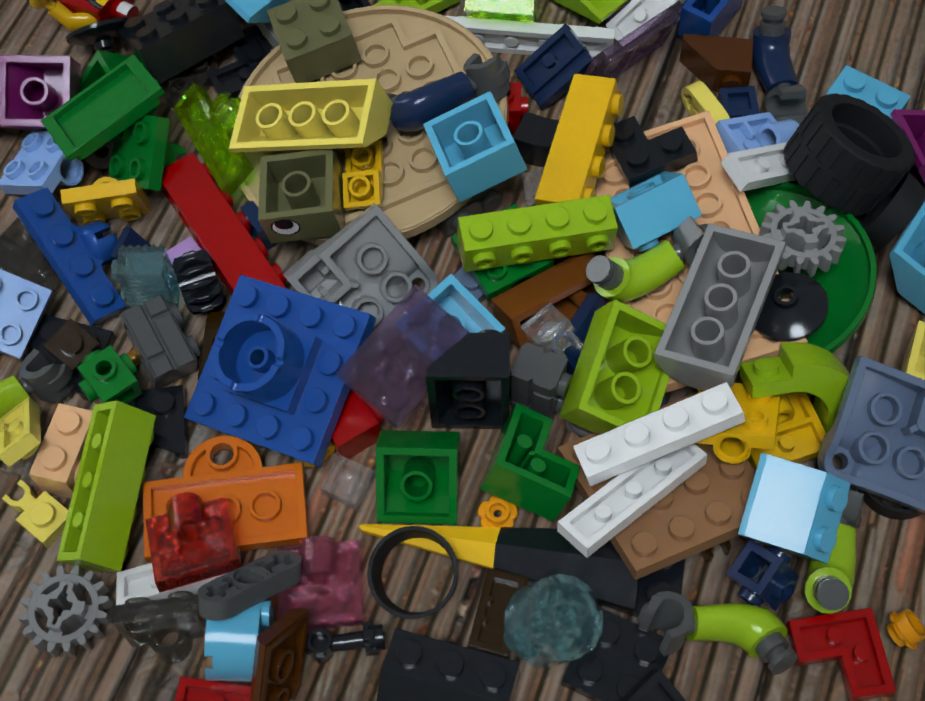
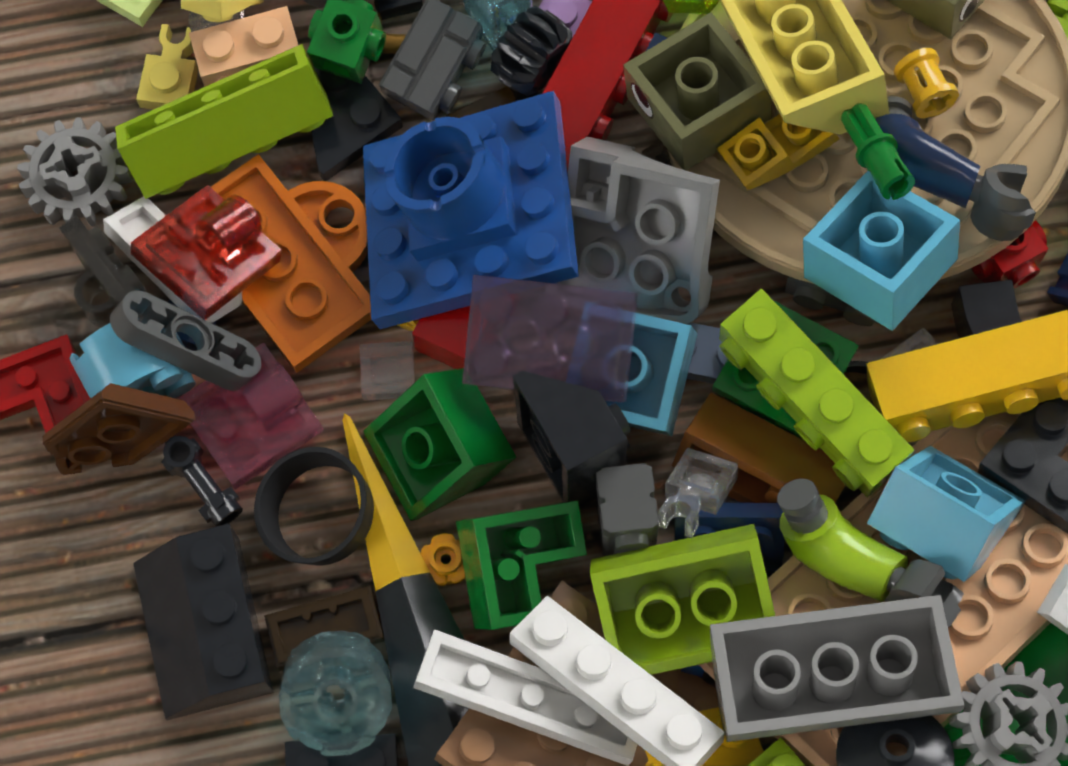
camera: 60 degrees right, 10 degrees up
none -> green axle [841,103,915,200]
none -> yellow bush [893,48,959,119]

